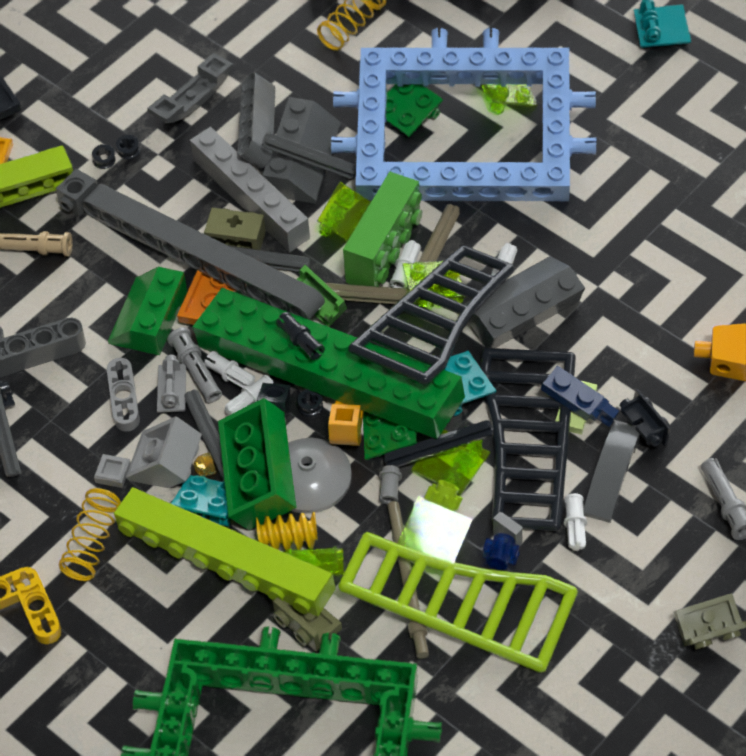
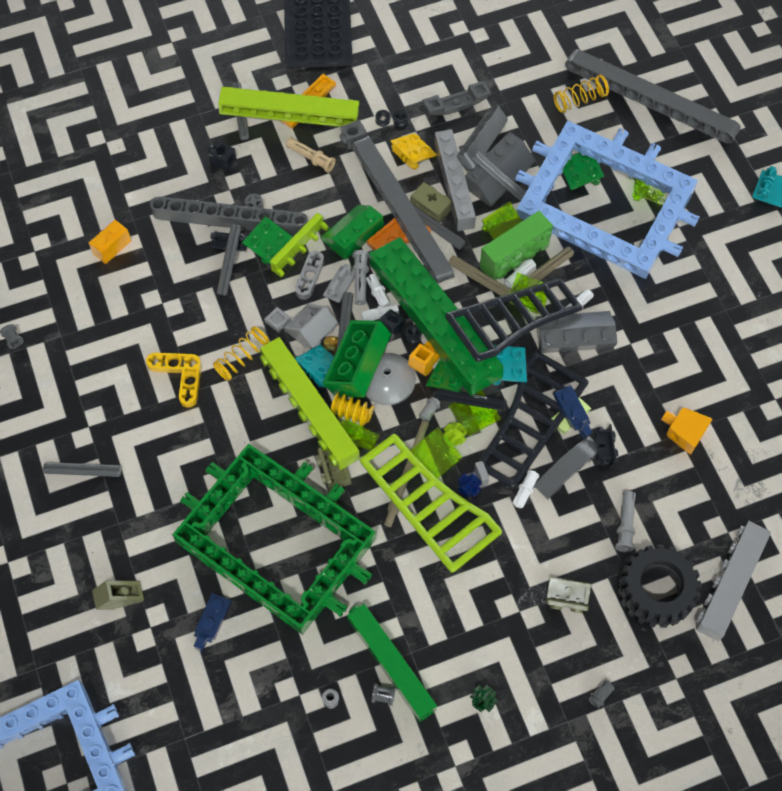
camera: 25 degrees right, 10 degrees up
black pin [276,312,325,360] -> none
bright green hinge [297,265,347,327] -> none
none -> green hinge [242,216,293,265]
none -> lime hinge [270,212,329,277]
none -> yellow hinge [390,133,437,170]

